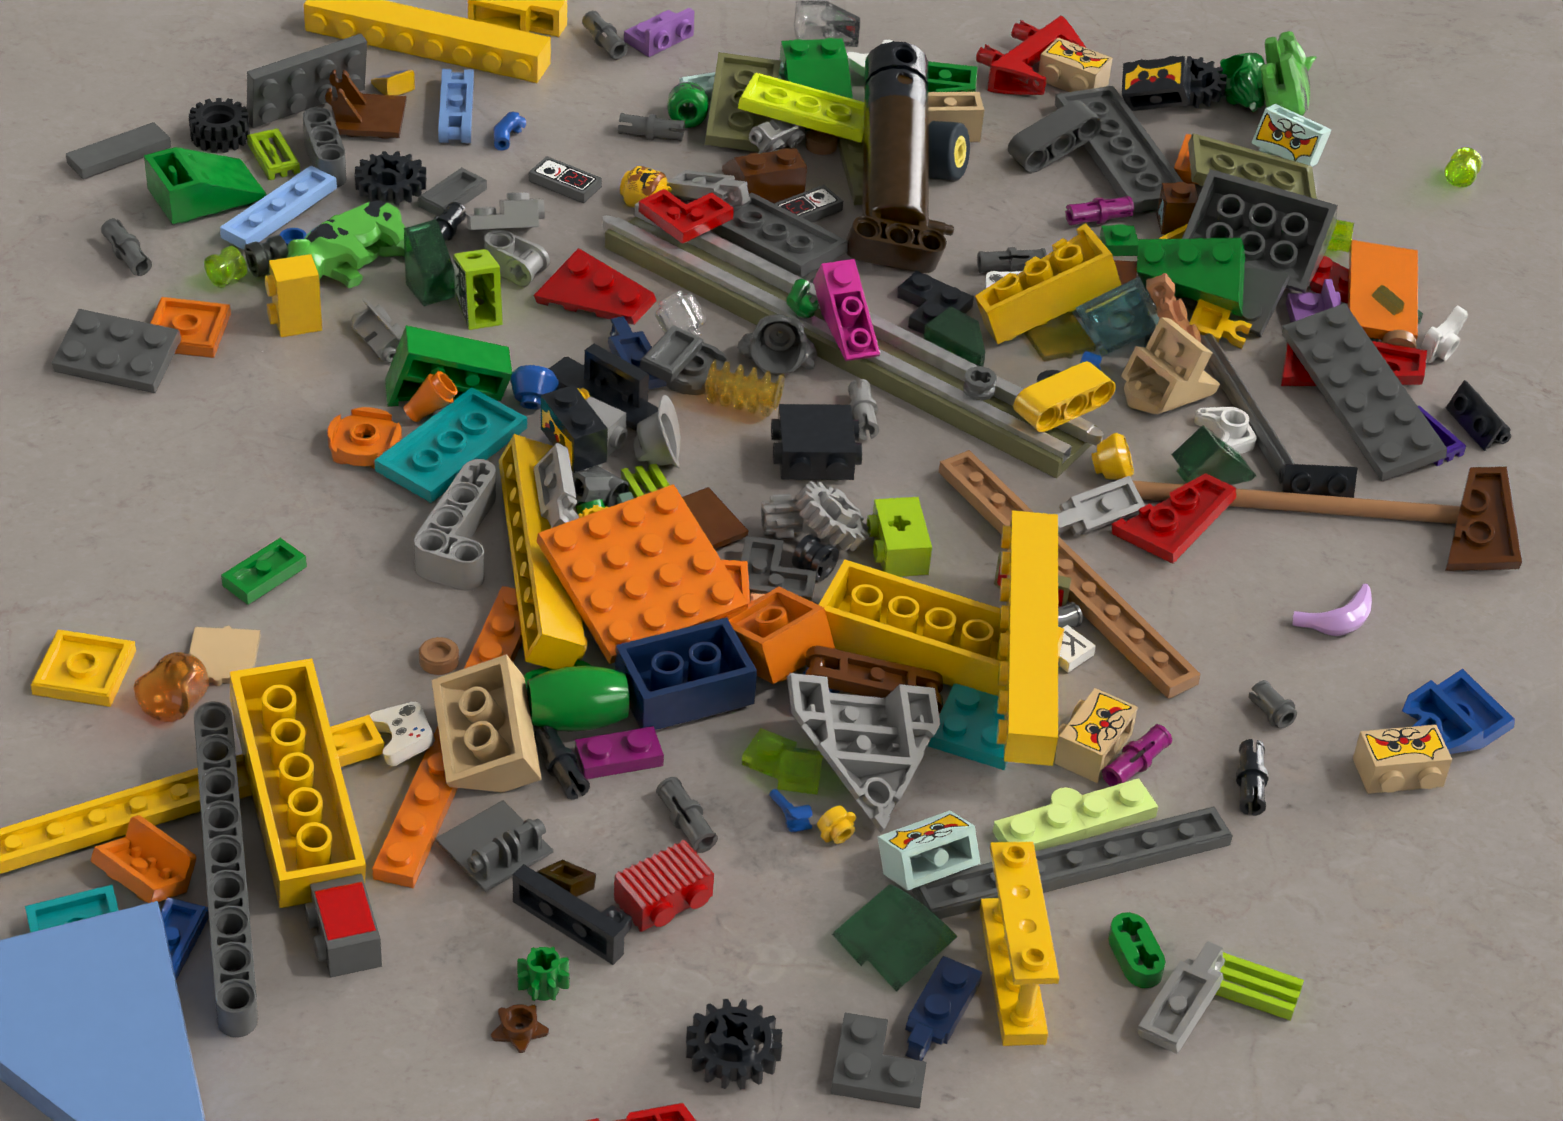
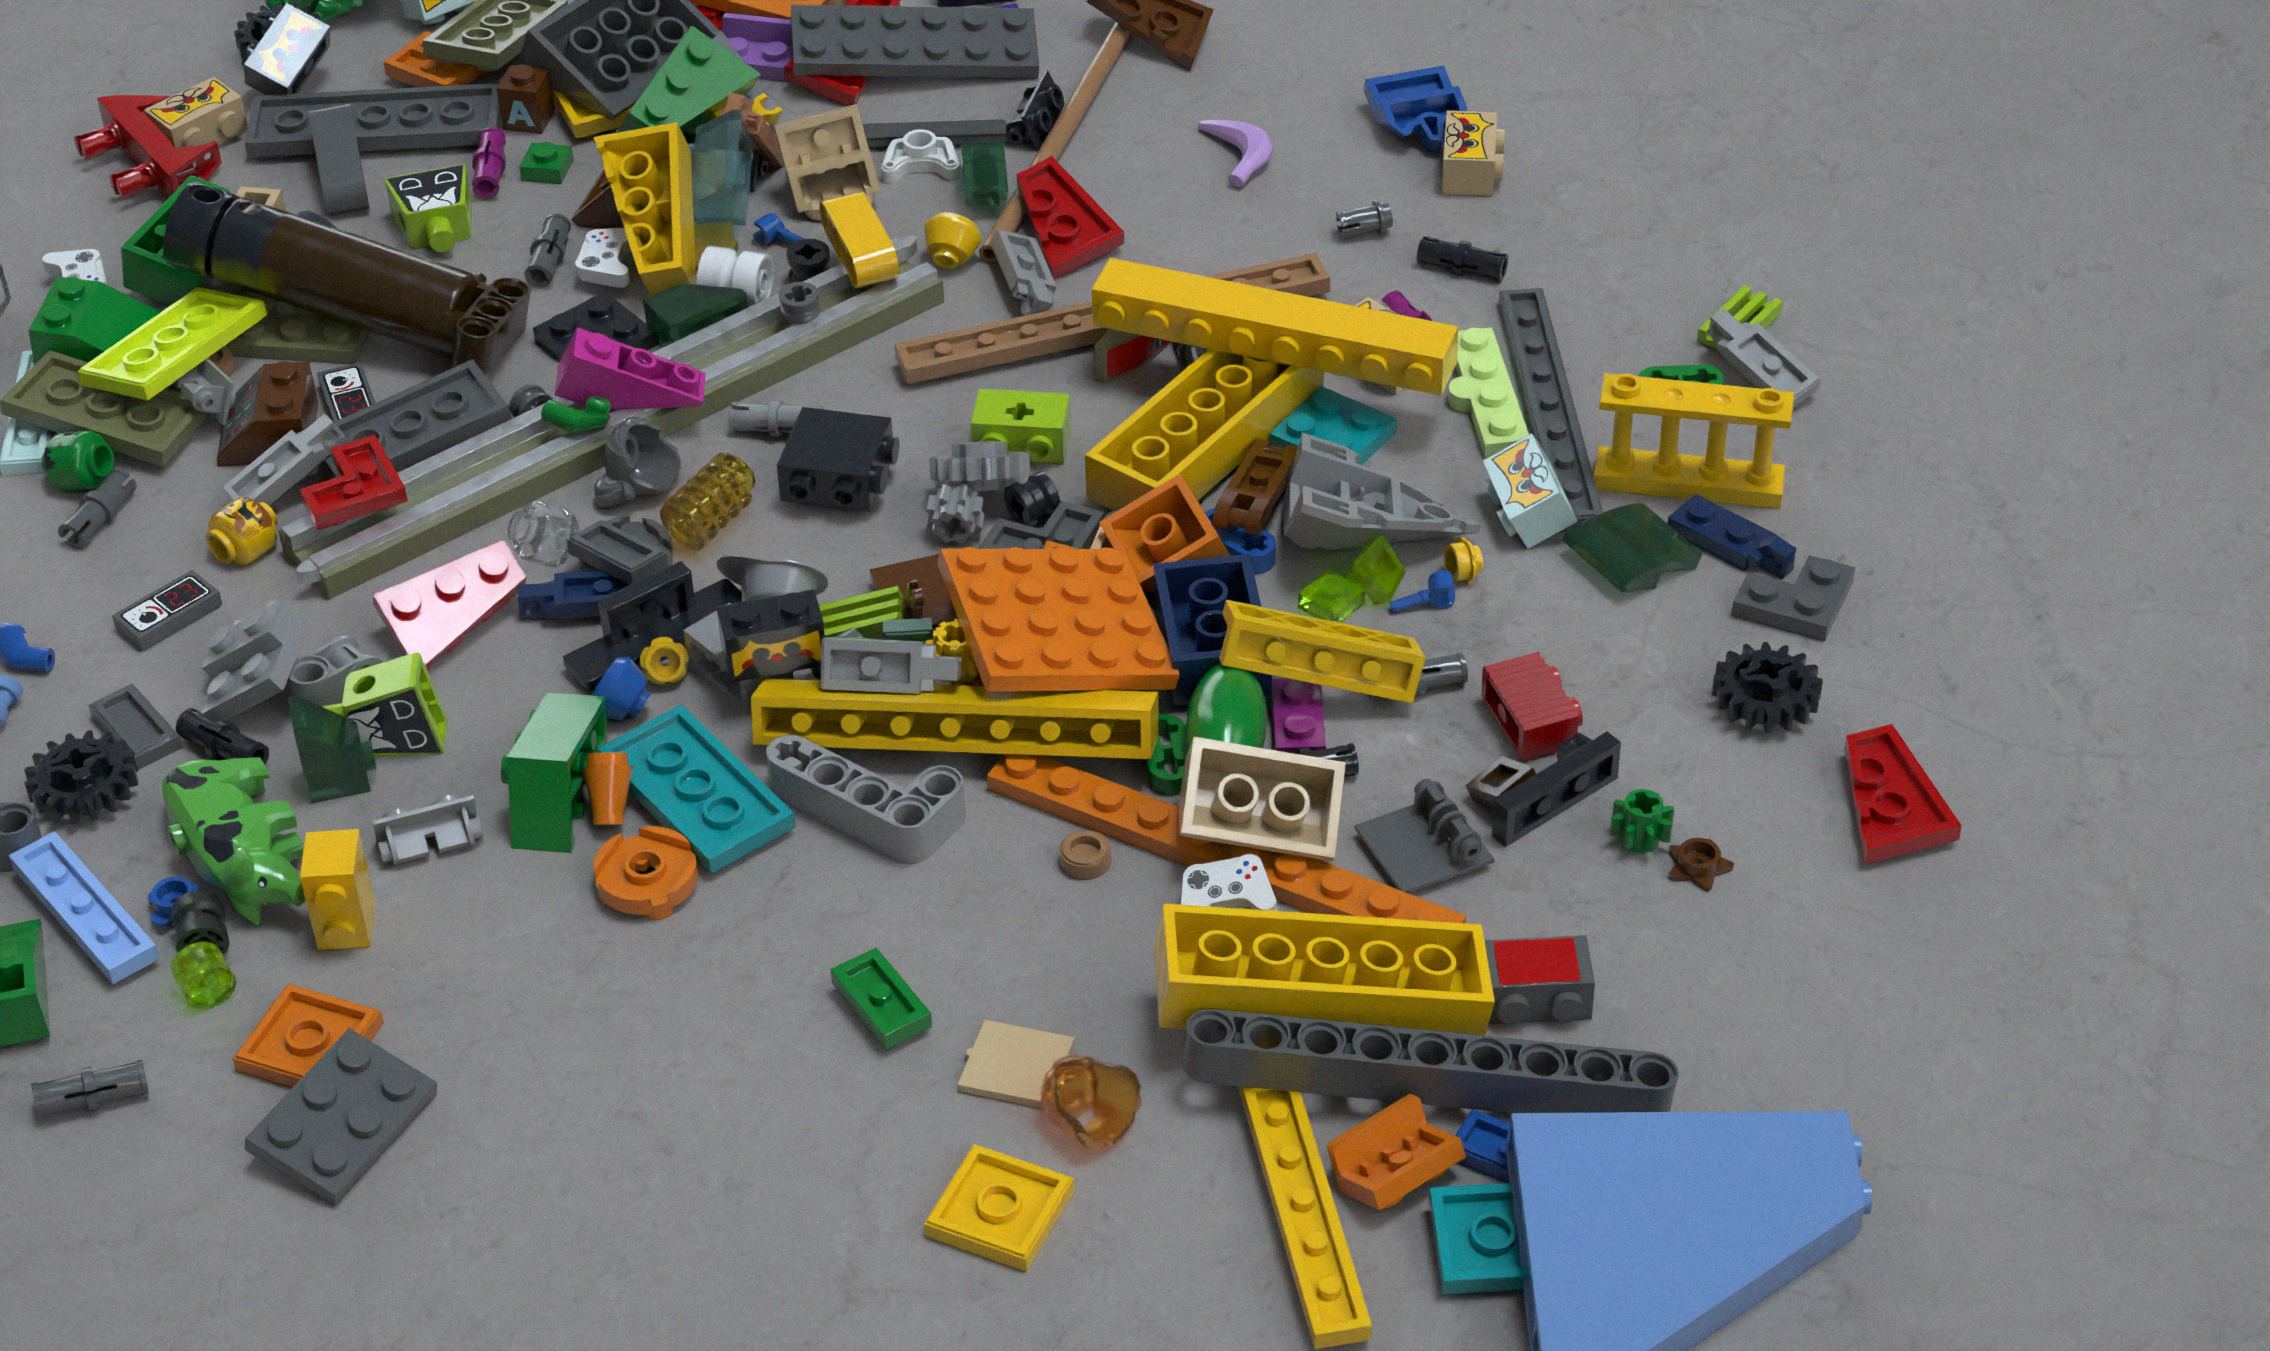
camera: 70 degrees left, 0 degrees up
none -> torso [385,164,472,252]
none -> white wheel [696,246,774,308]
none -> yellow fence [1219,600,1426,703]

